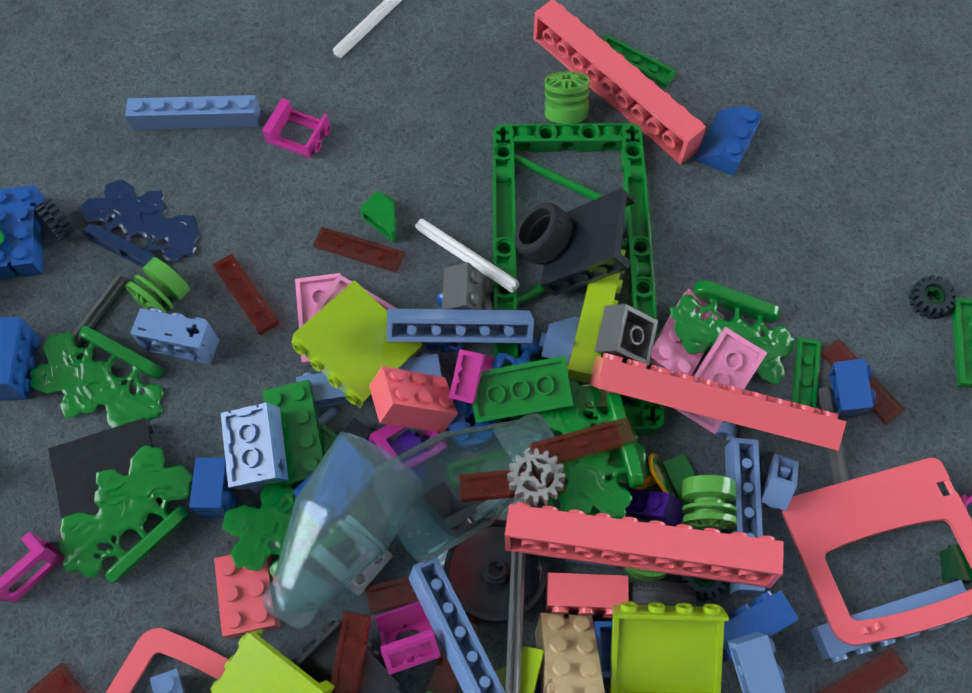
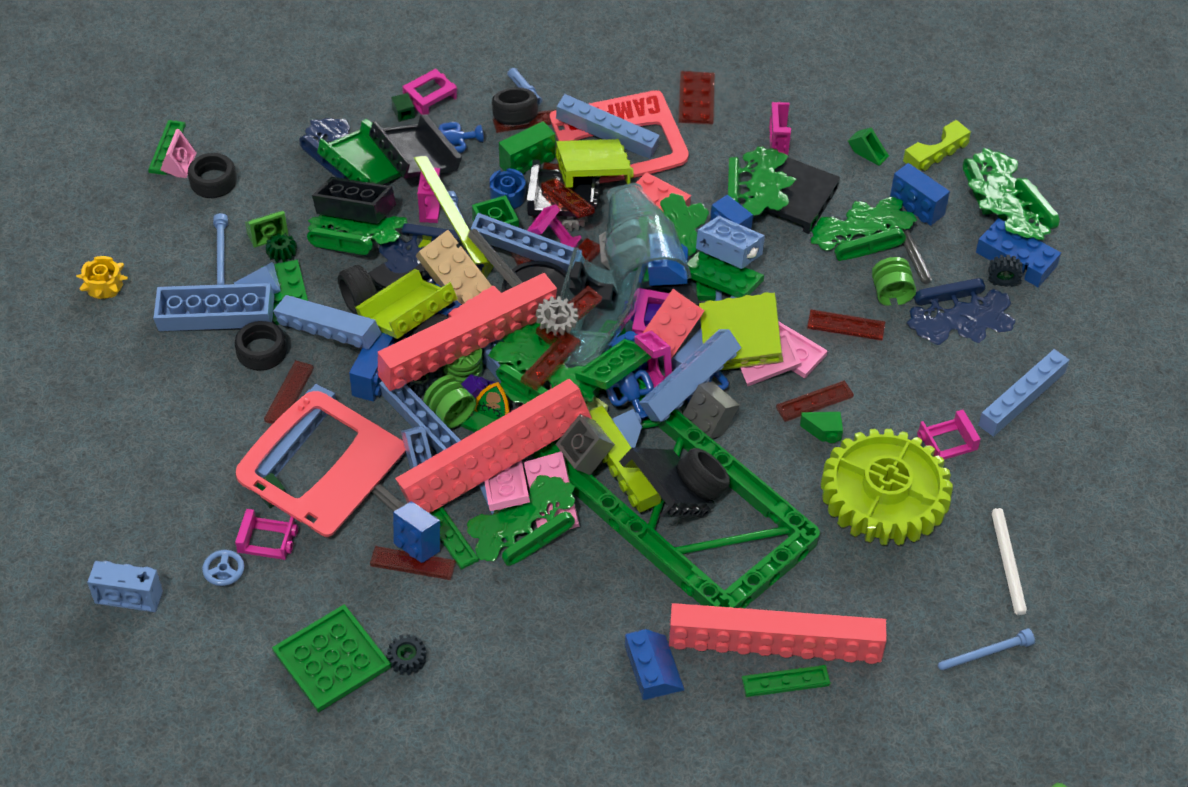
camera: 135 degrees right, 15 degrees down
medium blue piece [130,308,219,365] -> none
white axle [415,219,520,292] -> none
bright green wheel [544,71,590,124] -> none
none -> lime gear [821,429,953,546]

